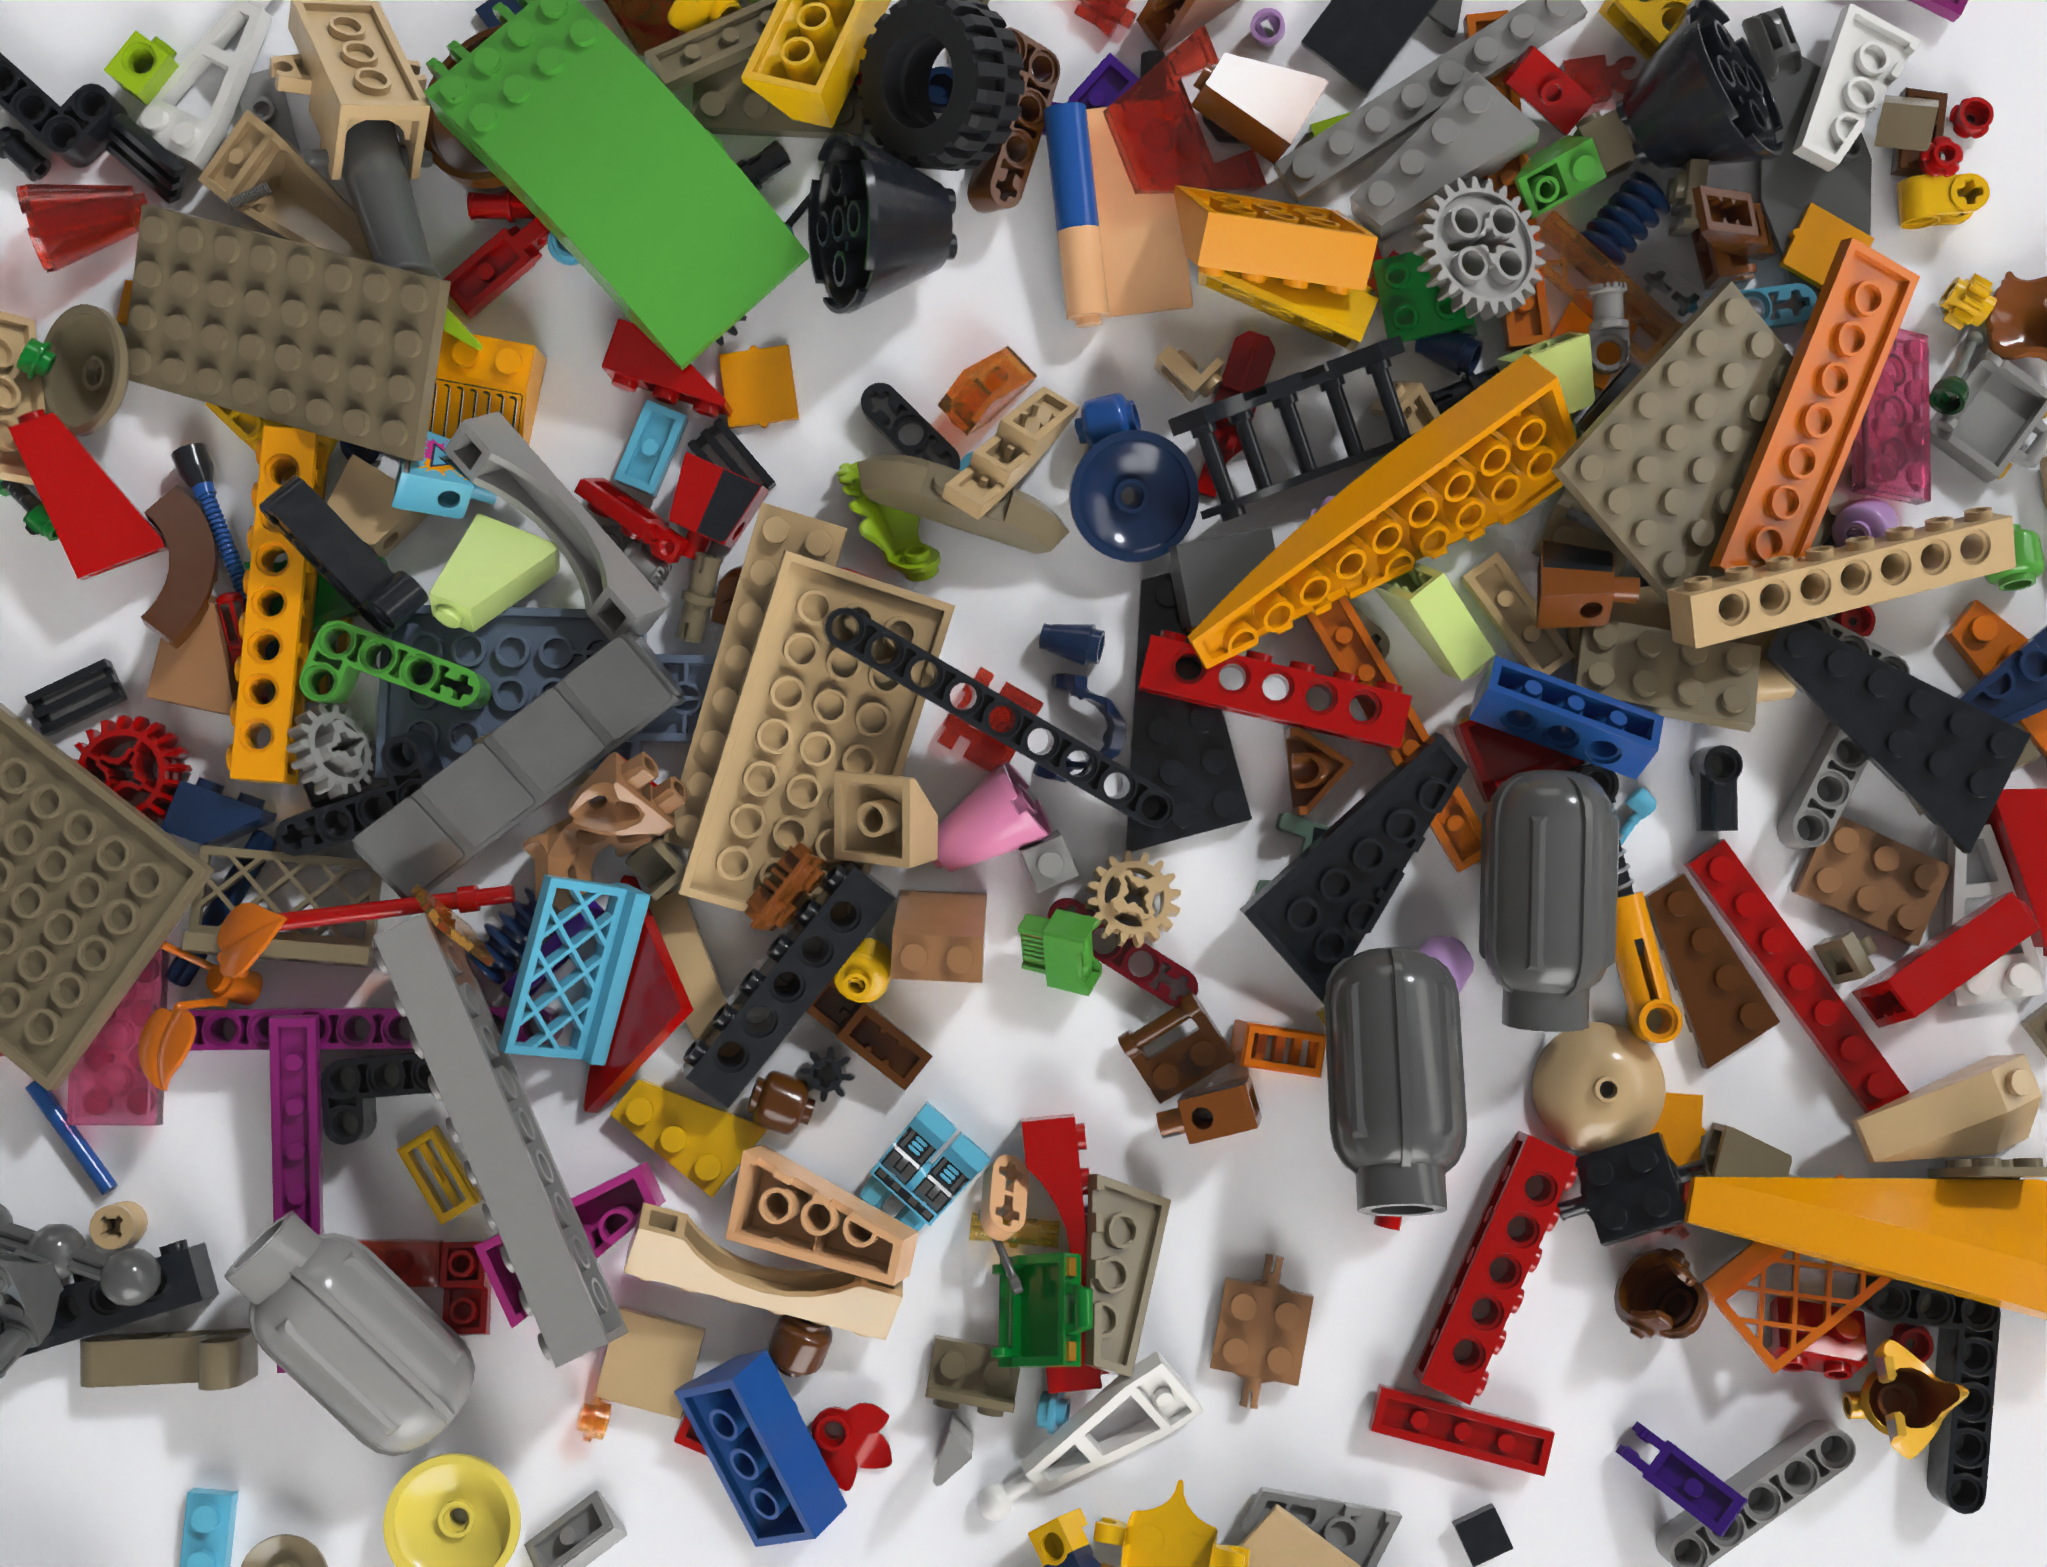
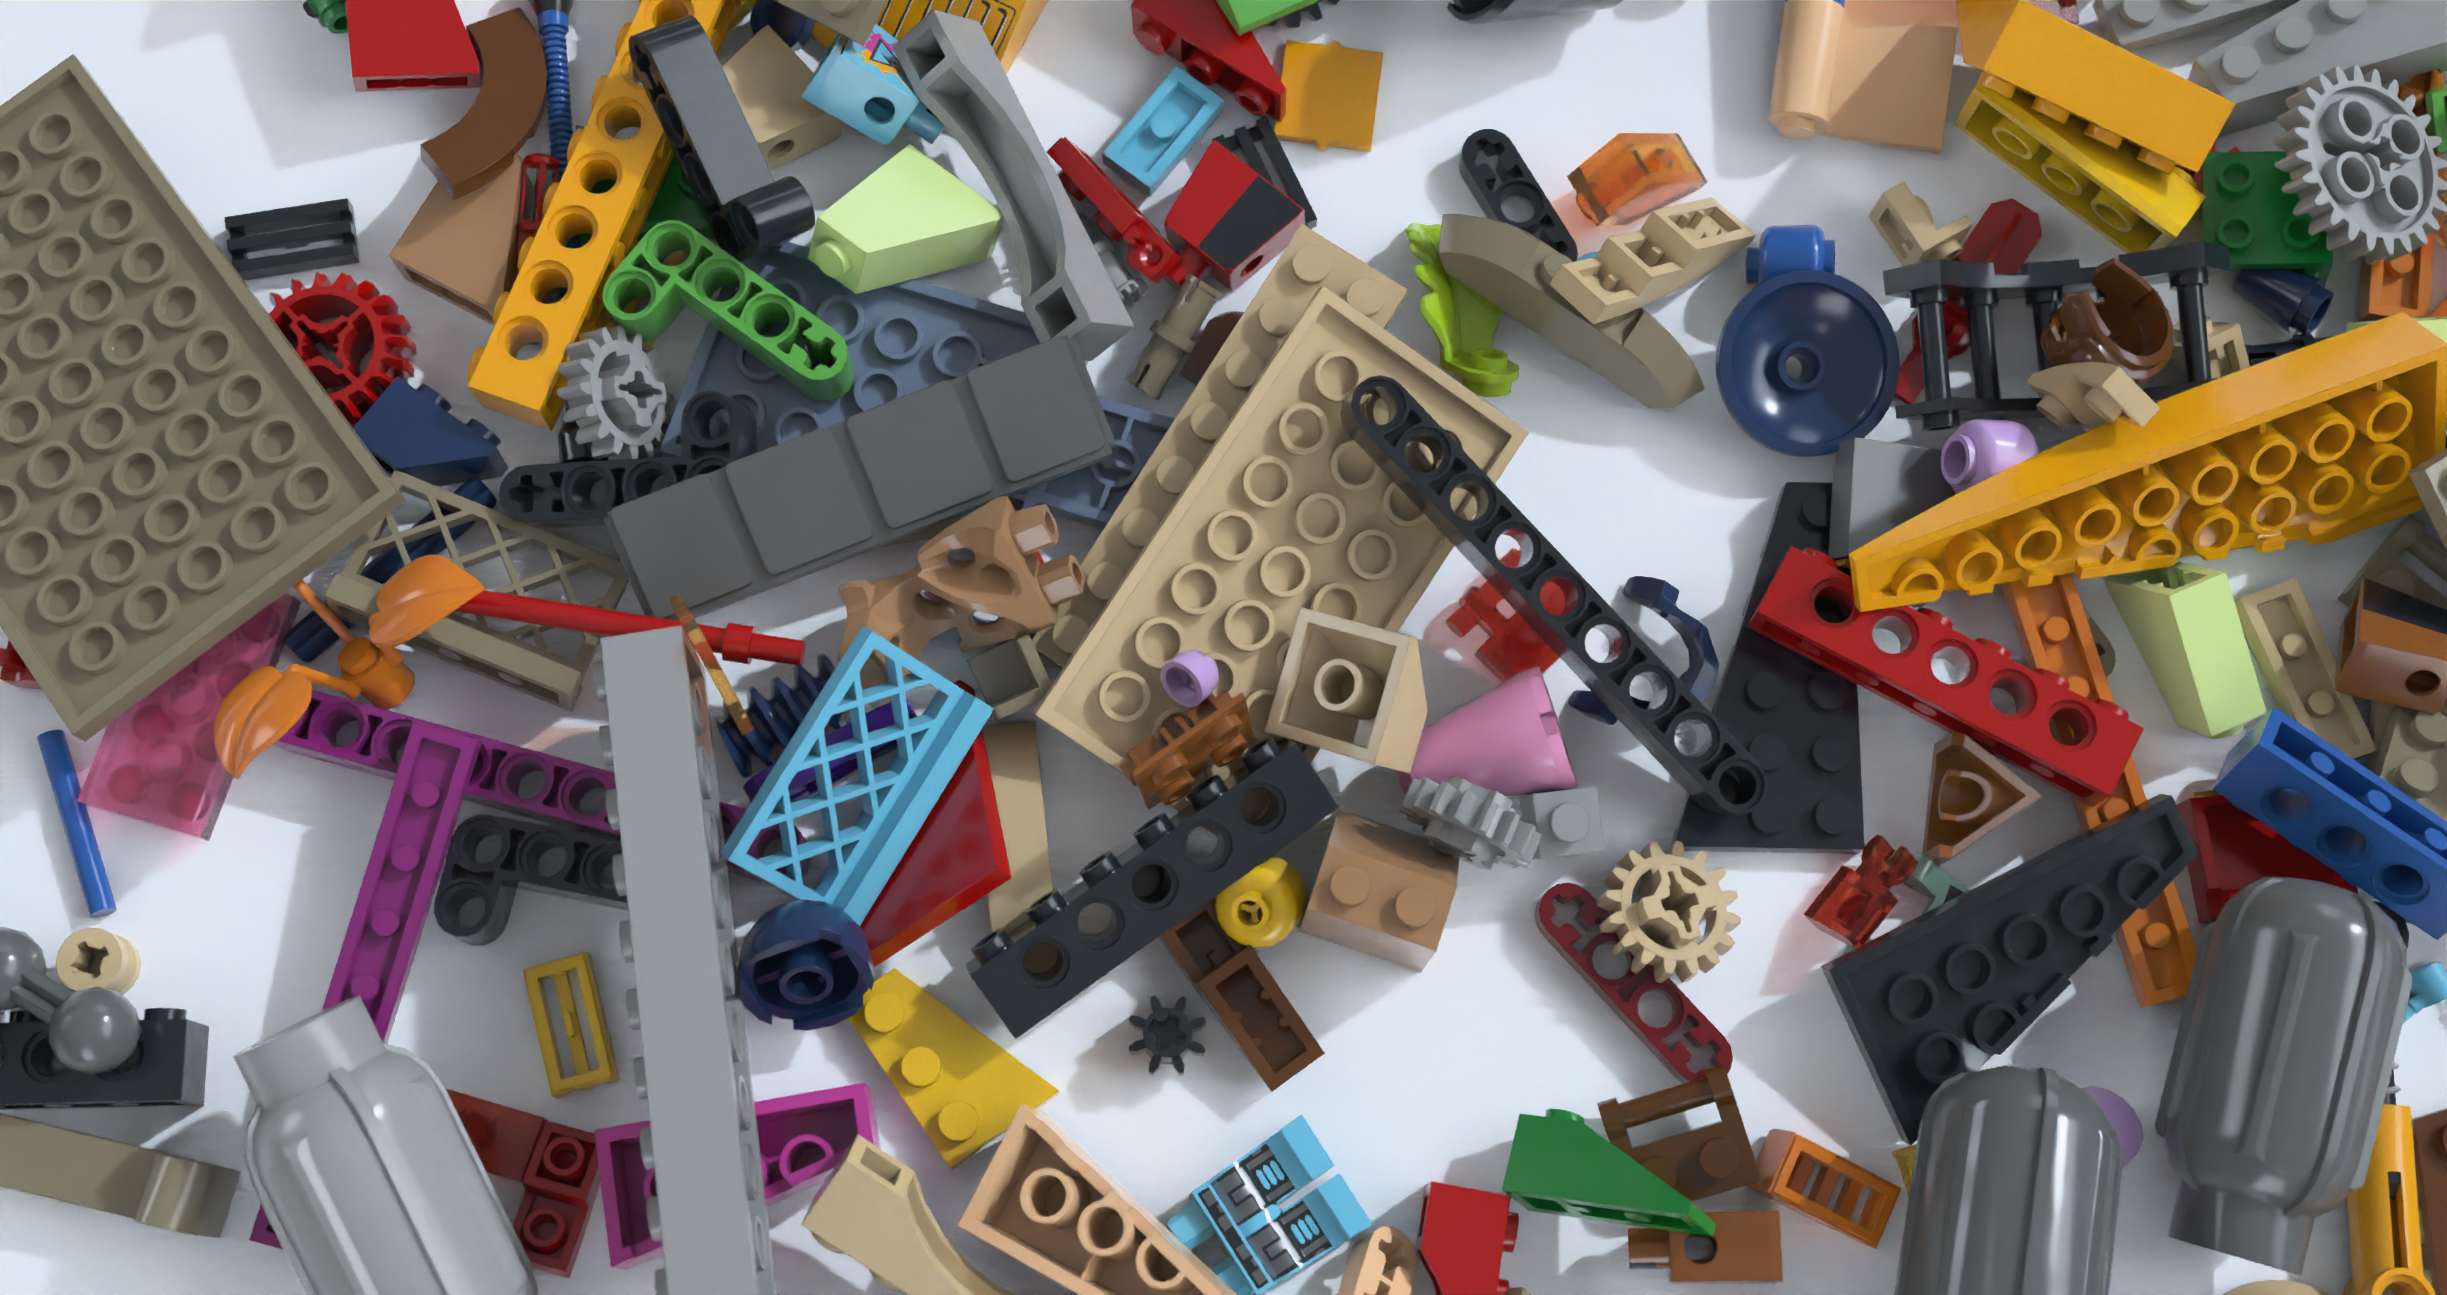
camera: 15 degrees right, 10 degrees down
reddish brown head [747,1070,816,1135] -> none
bright green piece [1017,909,1102,996] -> none
dark blue cone [1039,623,1105,667] -> none
none -> dark blue cylinder [738,900,874,1031]
none -> lavender hinge [1160,649,1219,707]
none -> light grey gear [1399,776,1542,870]
none -> green slope [1502,1108,1716,1237]
none -> clear red plate [1804,834,1918,949]
none -> lavender head [1941,419,2041,494]
none -> tan slope [2025,362,2160,432]
none -> reddish brown helmet [2041,258,2174,387]

